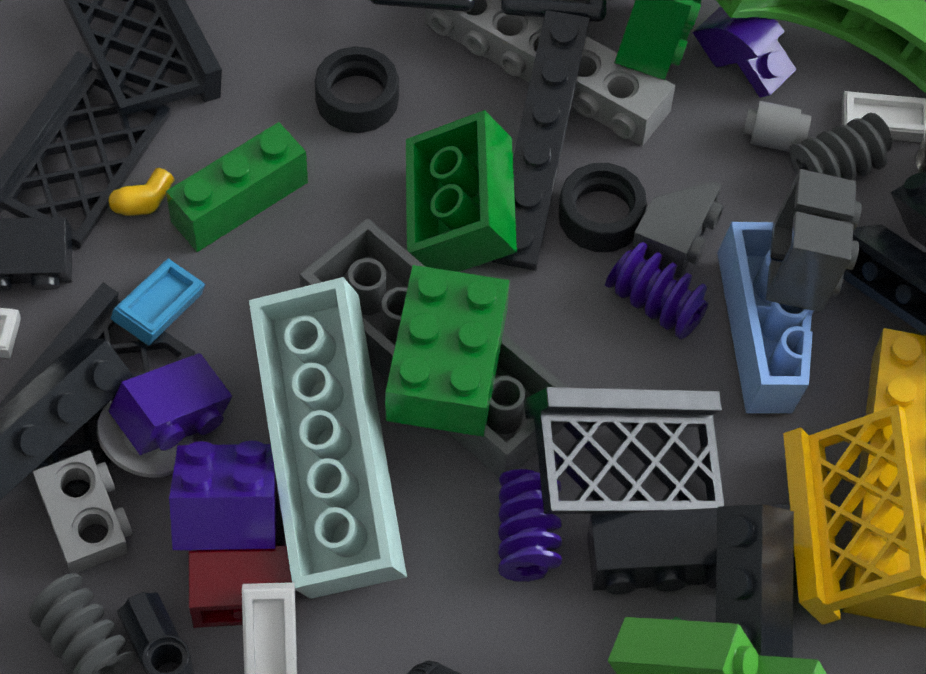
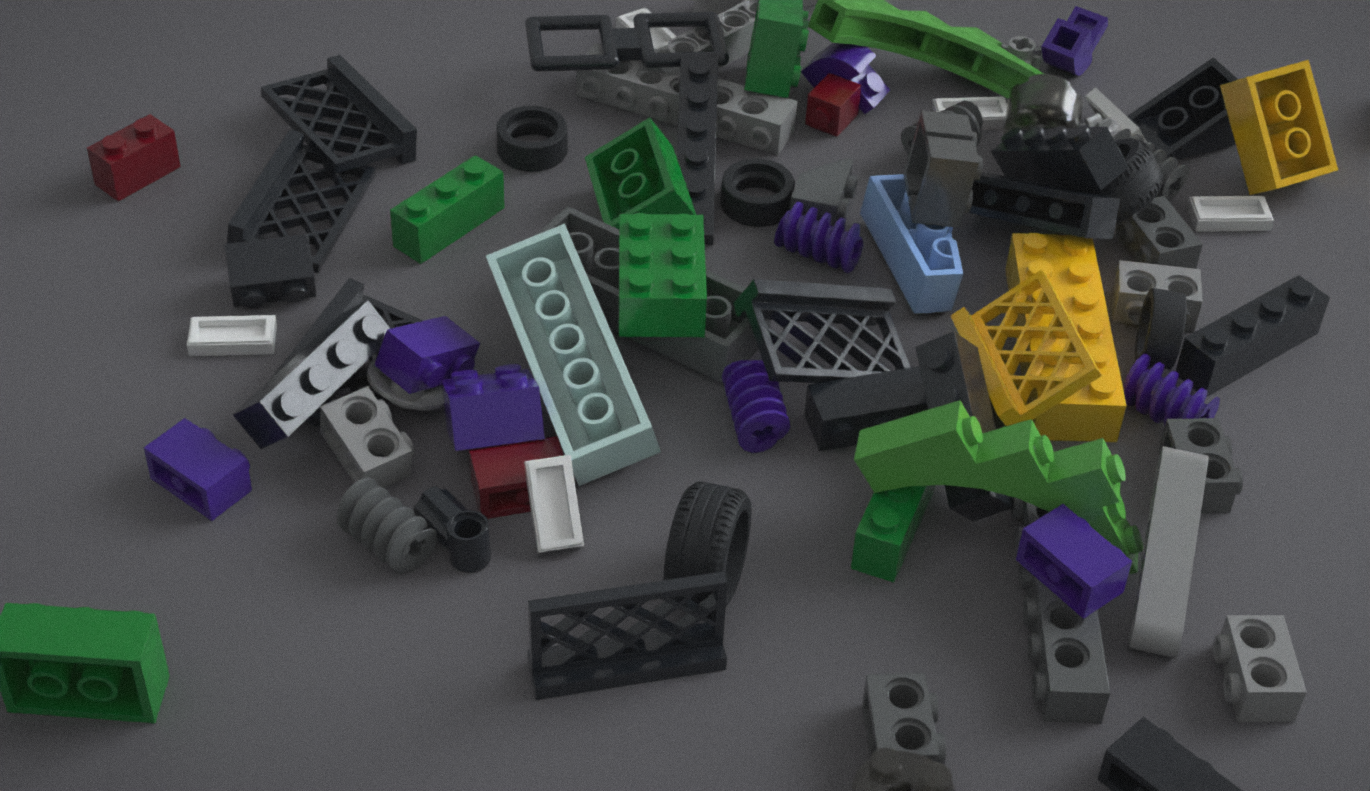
camera: 10 degrees left, 15 degrees down
yellow arm [109,168,174,216] -> none
dark azure tile [110,258,206,346] -> none
light grey brick [743,101,812,152] -> none
none -> dark red brick [805,73,861,137]

